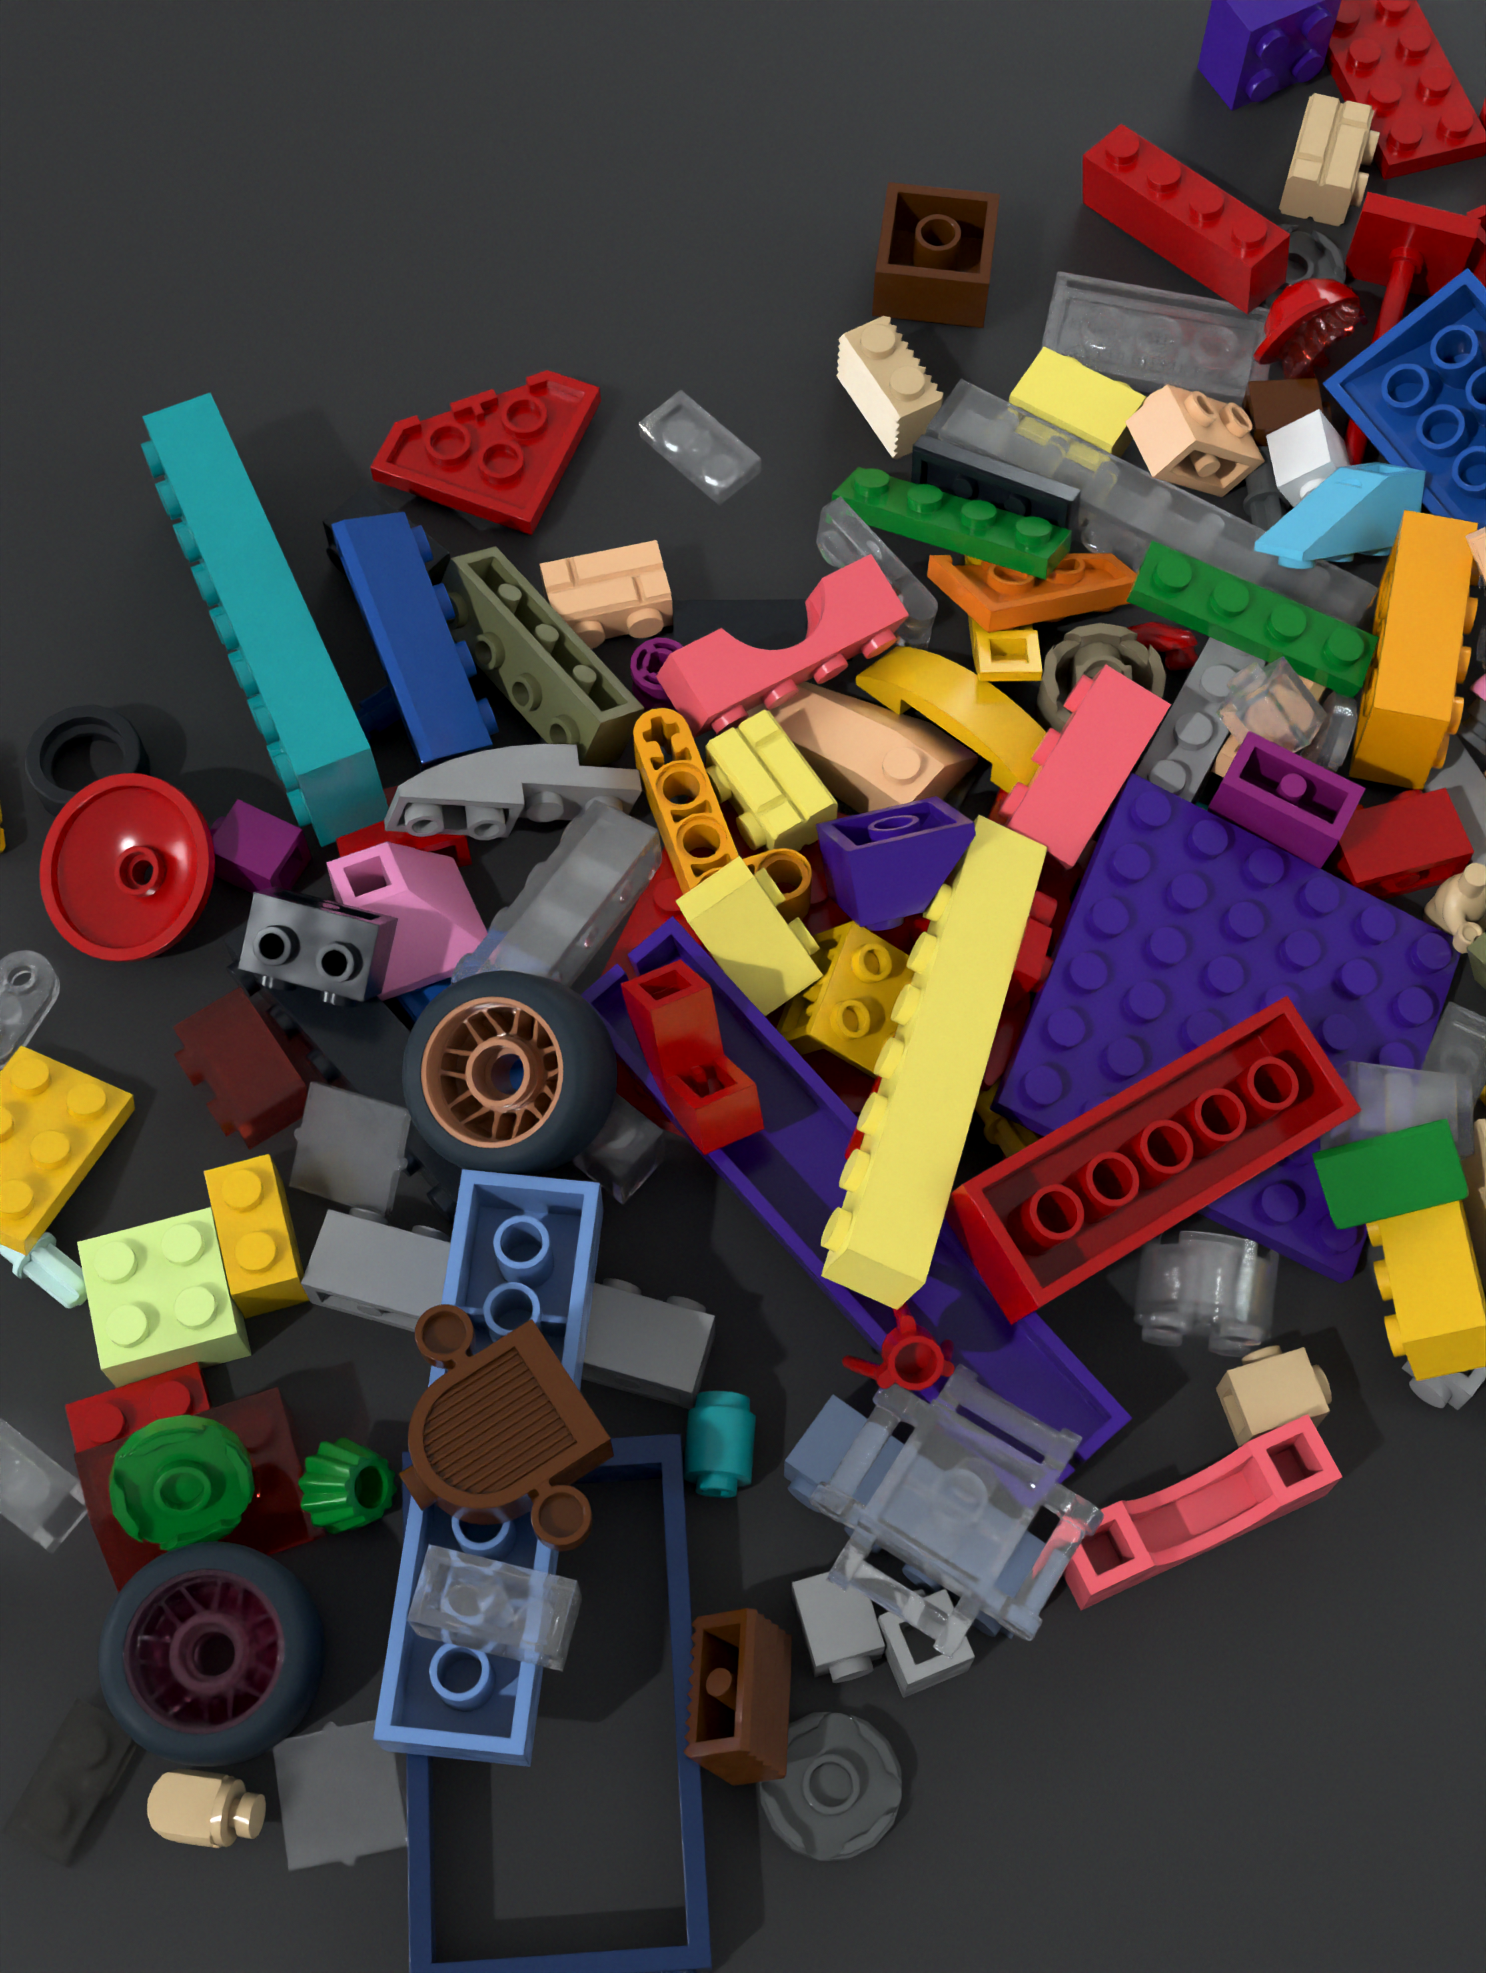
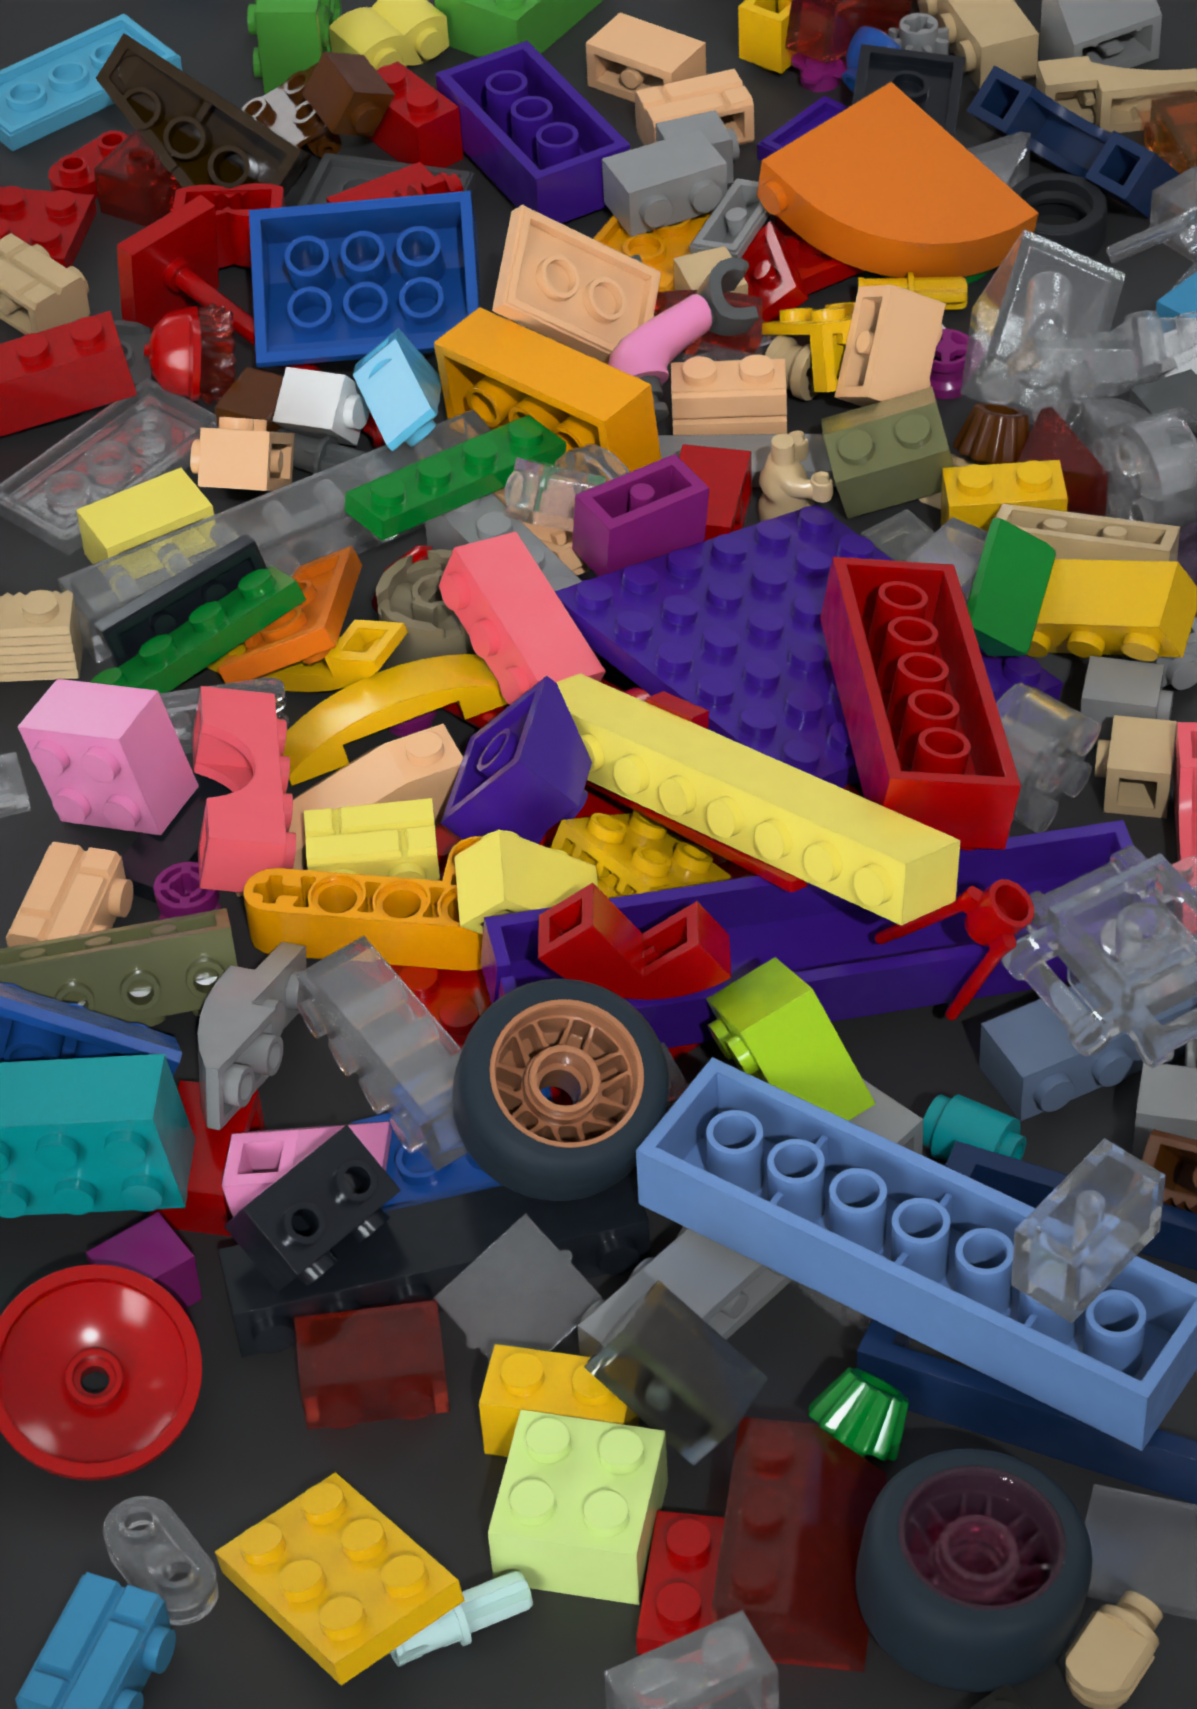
camera: 60 degrees left, 20 degrees down
green tile [109,1415,255,1551] -> none
reddish brown piece [398,1304,614,1551] -> none
none -> bright pink brick [18,679,199,835]
none -> clear smoke brick [584,1280,768,1466]
none -> lime brick [706,957,876,1121]
none -> light grey brick [1079,656,1174,745]

